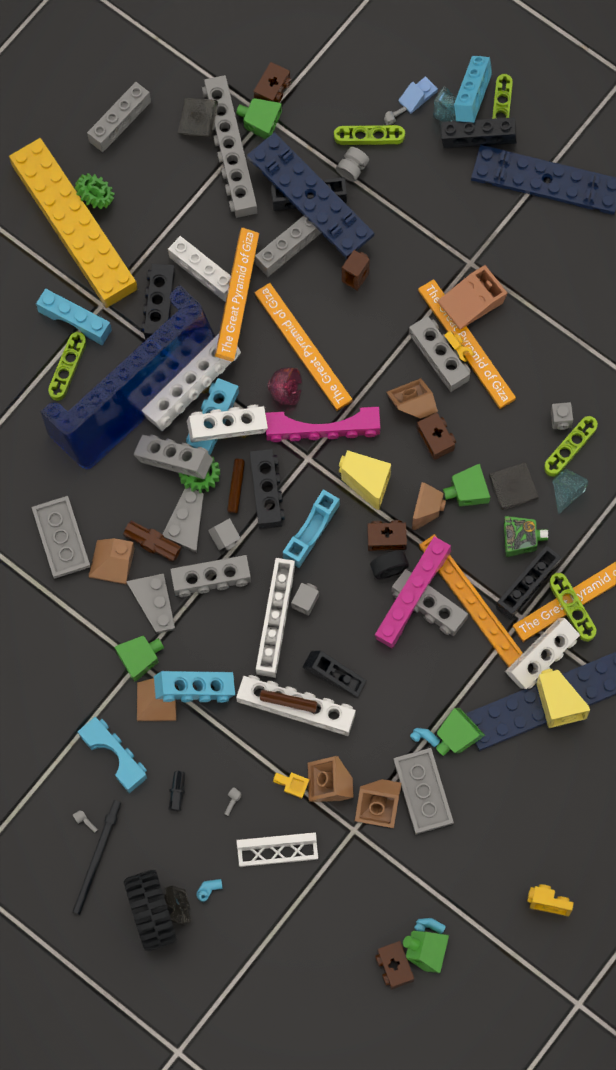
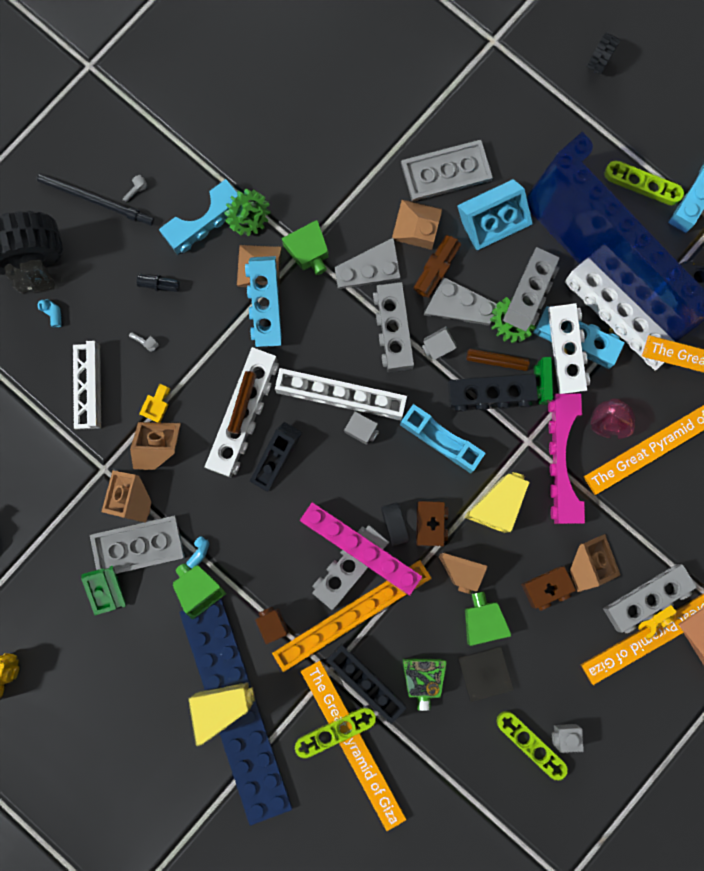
camera: 90 degrees right, 10 degrees up
white brick [505,618,580,689] -> none
clear light blue slope [552,469,588,515] -> none
none -> green plate [81,565,126,615]
none -> bright green gear [224,189,270,236]
none -> reddish brown brick [255,607,289,644]
none -> medium azure slope [457,179,533,250]
none -> green plate [534,357,553,405]

